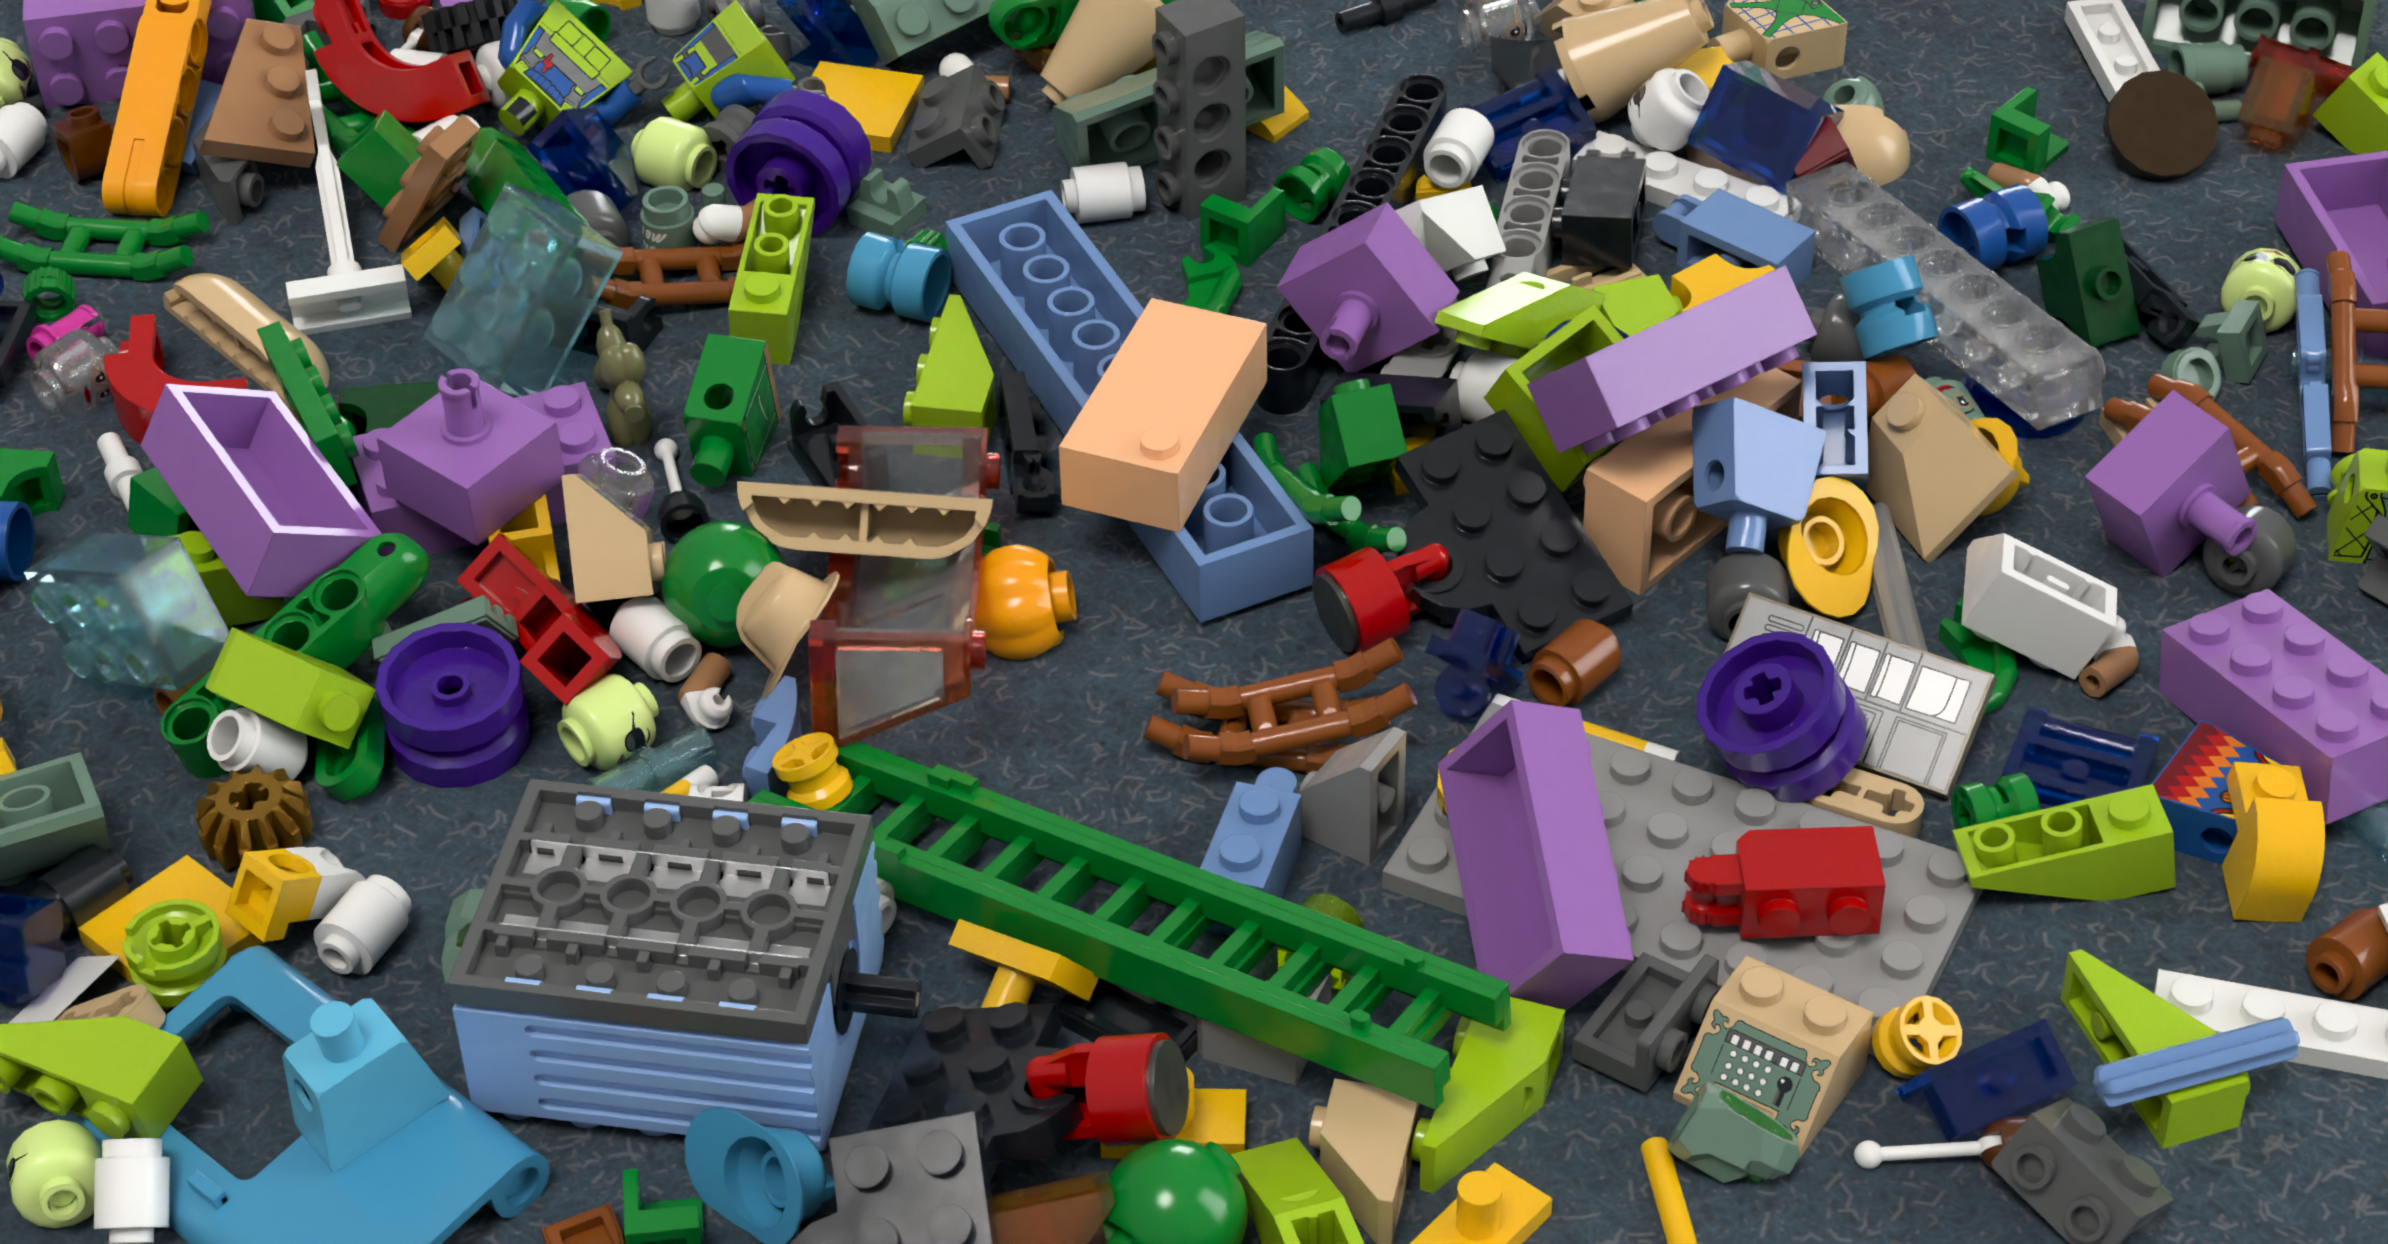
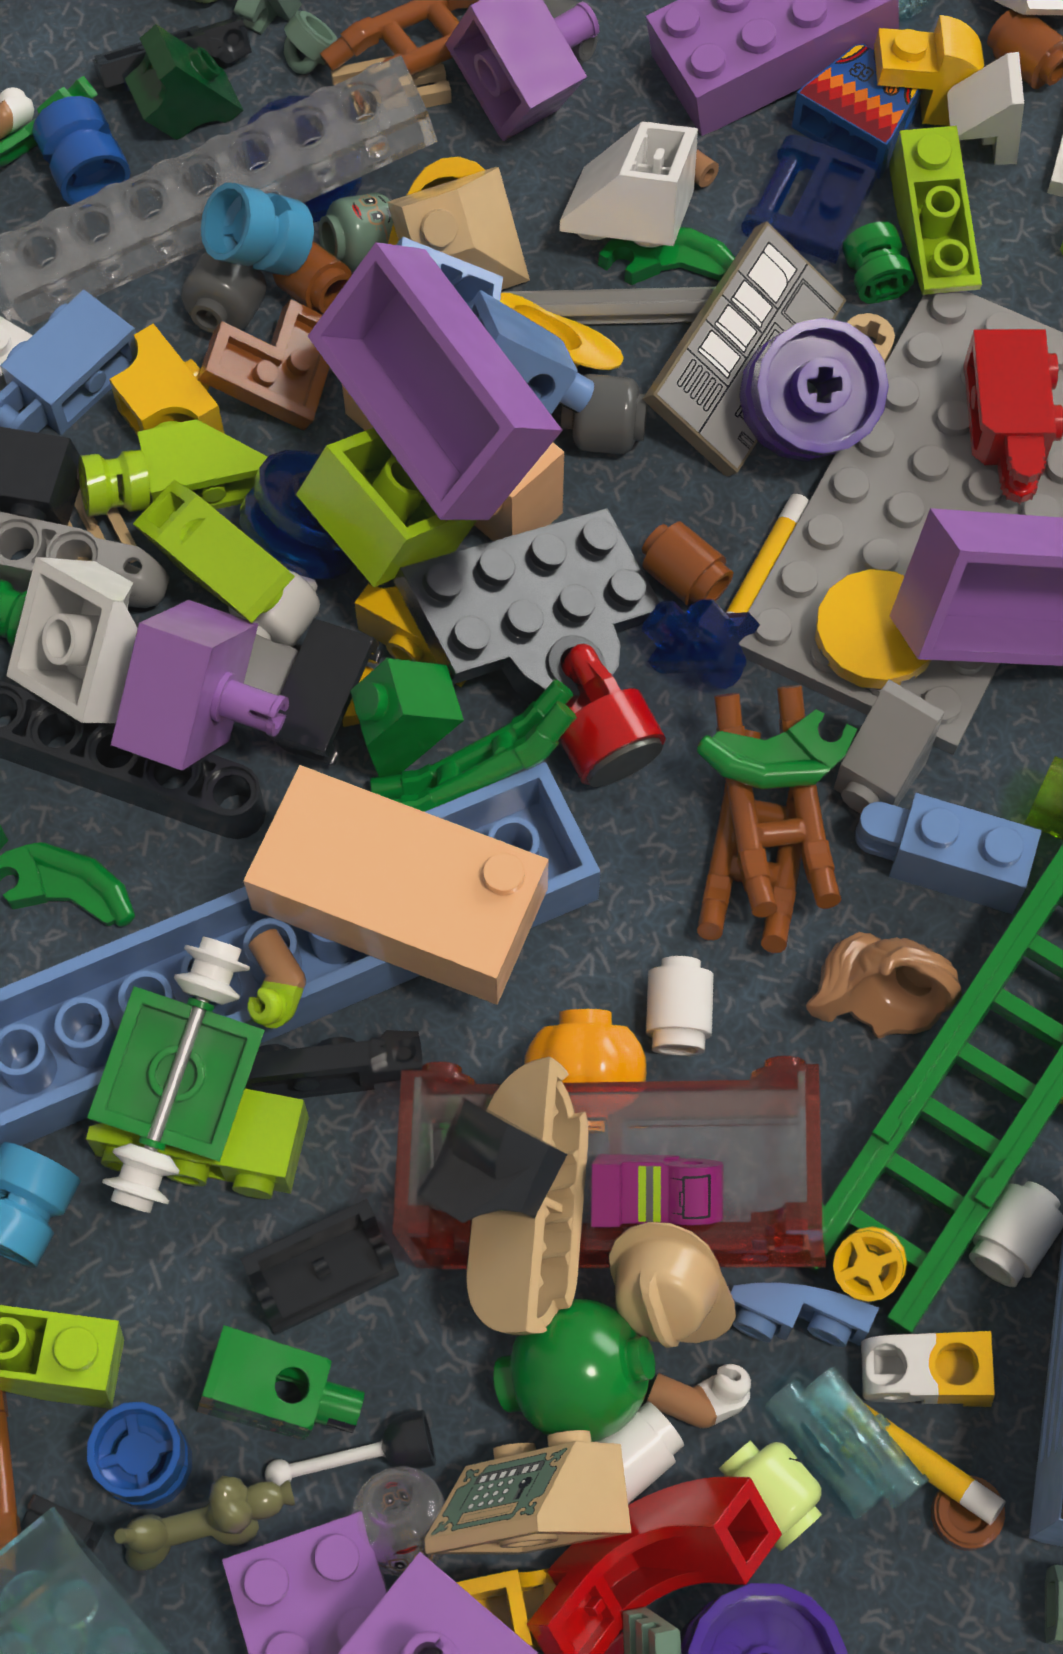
camera: 90 degrees left, 25 degrees up
none -> lime wheel [78,450,150,517]
none -> green plate [87,937,265,1213]
none -> blue wheel [87,1402,192,1509]
none -> arm [247,929,306,1029]
none -> black slope [417,1097,568,1223]
none -> magenta leg [591,1154,724,1227]
none -> white brick [646,956,714,1056]
none -> green piece [697,709,857,789]
none -> clear light blue pin [801,1366,929,1509]
none -> medium nougat hair [806,932,962,1039]
none -> white slope [947,52,1024,165]

